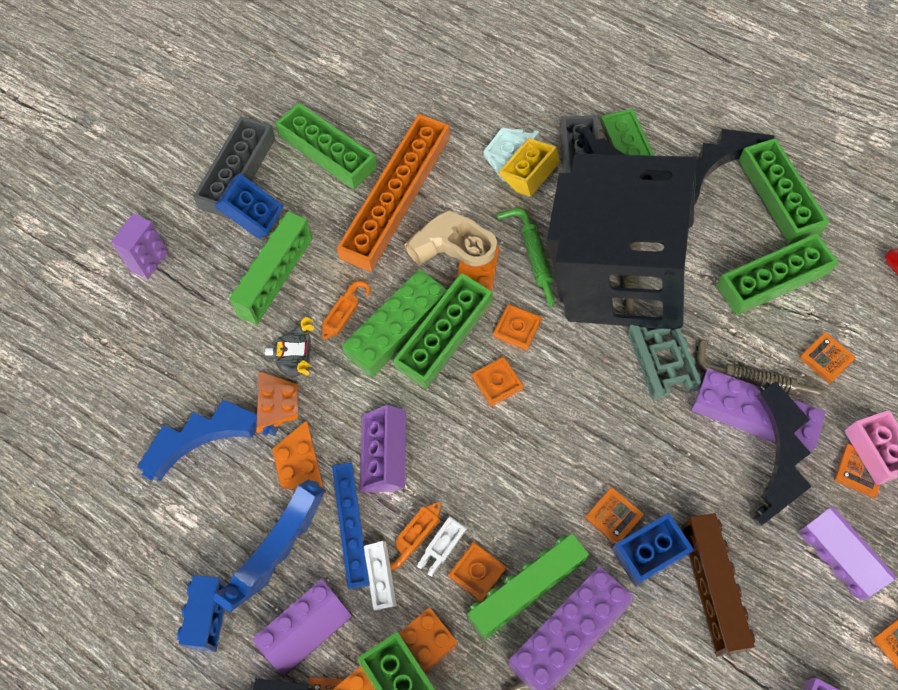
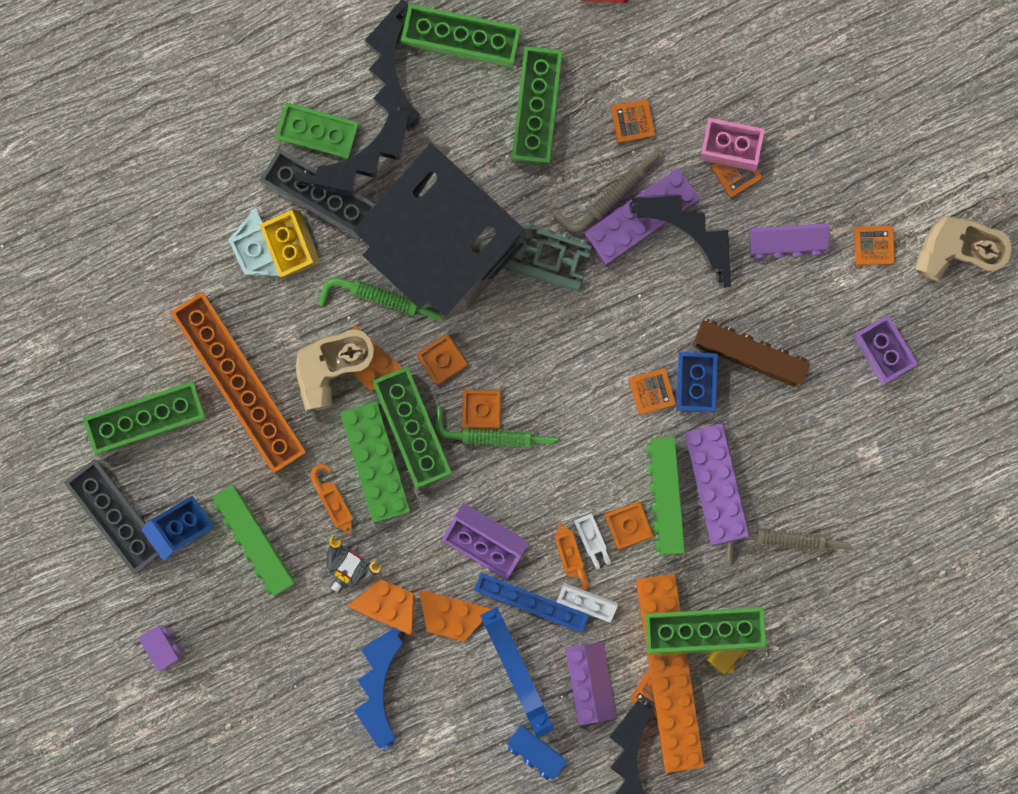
camera: 60 degrees left, 20 degrees up
none -> bright green piece [435,406,561,448]

